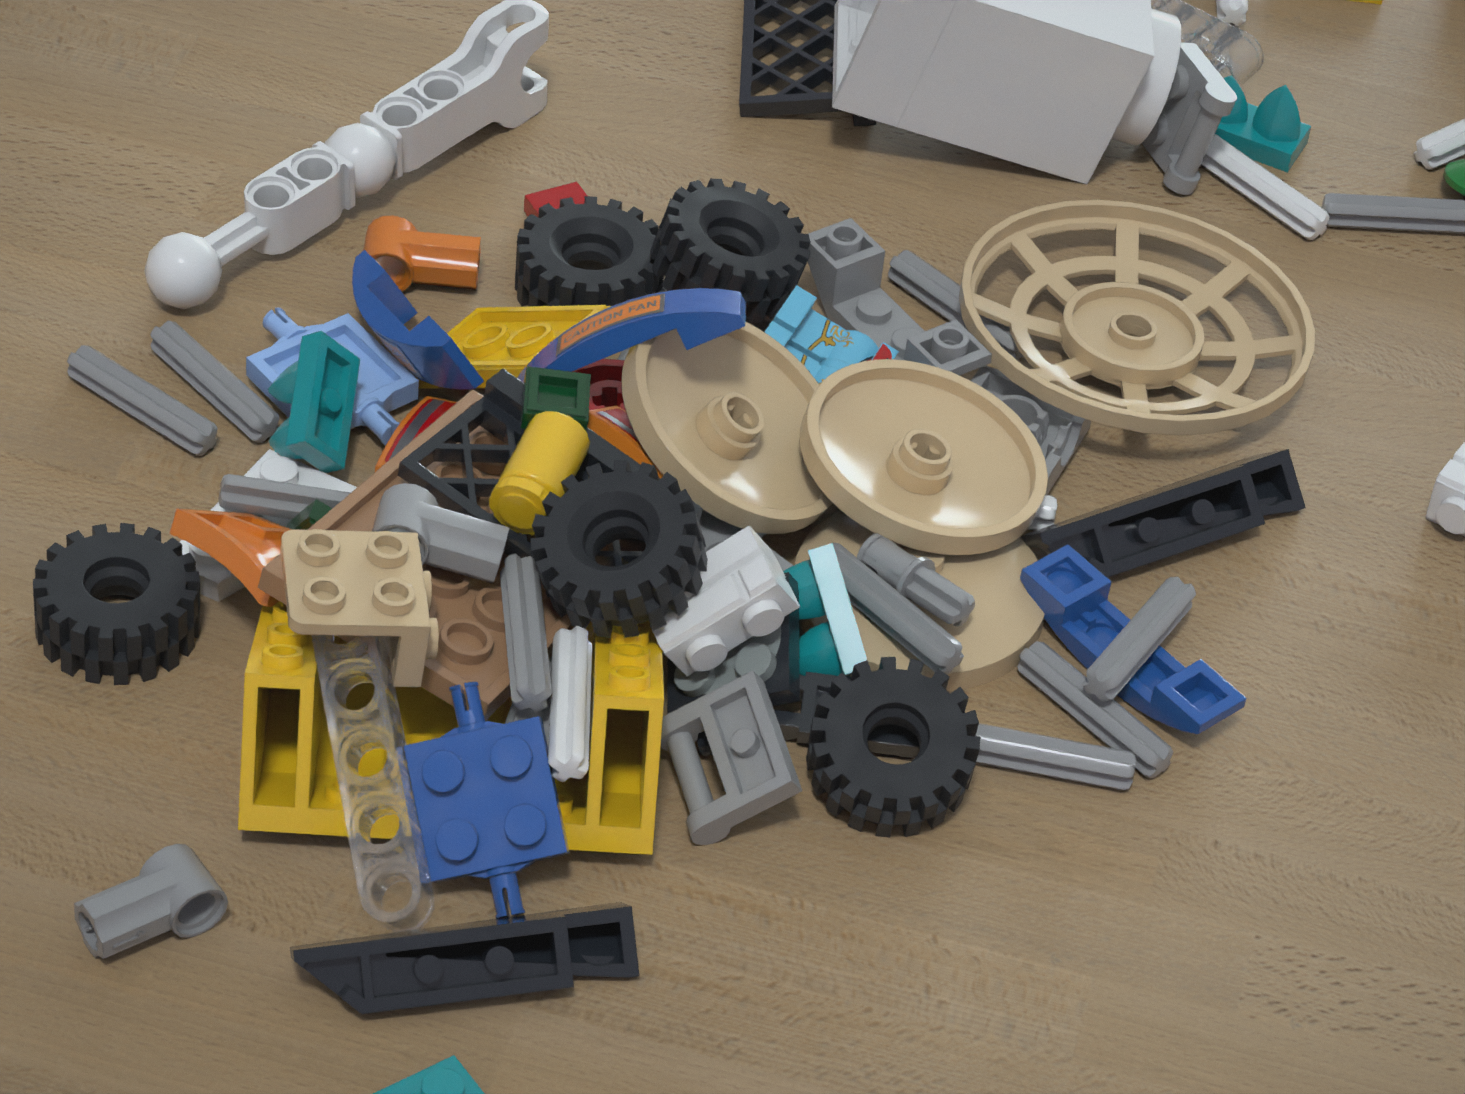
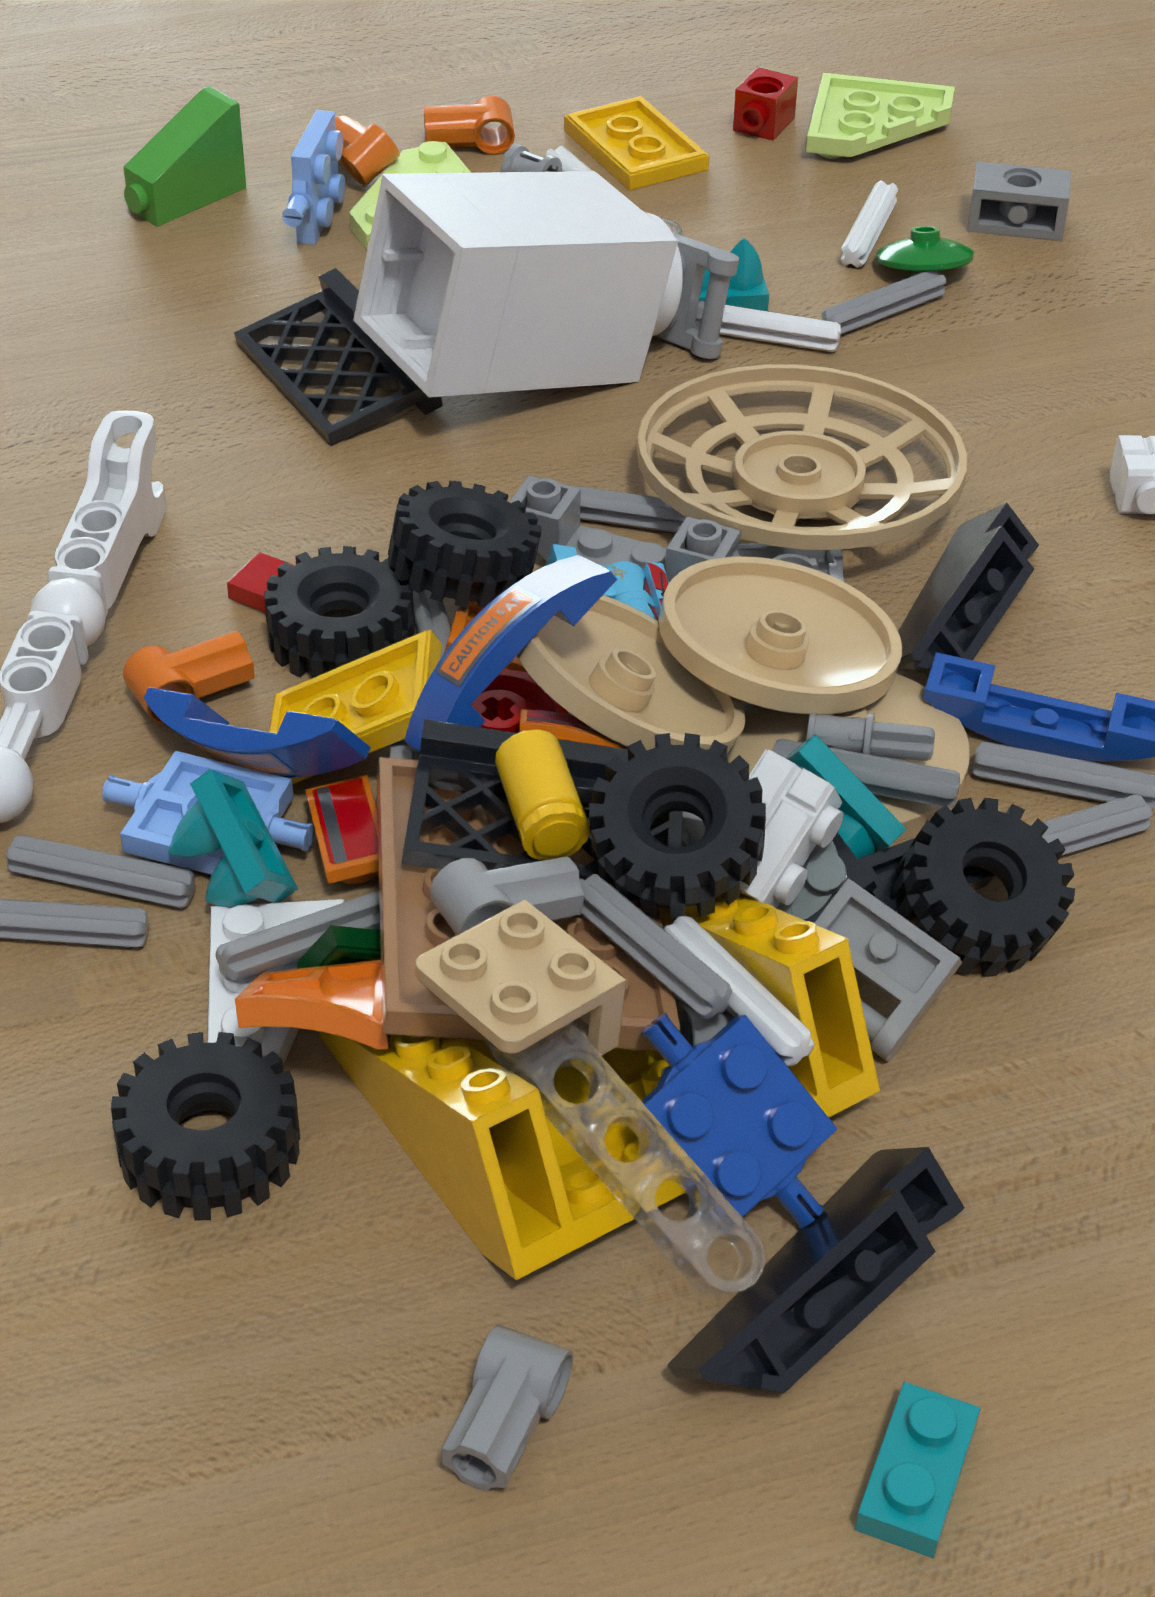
camera: 30 degrees left, 0 degrees up
dark green tile [521,366,591,431] -> none
light grey axle [1083,577,1196,702] -> none

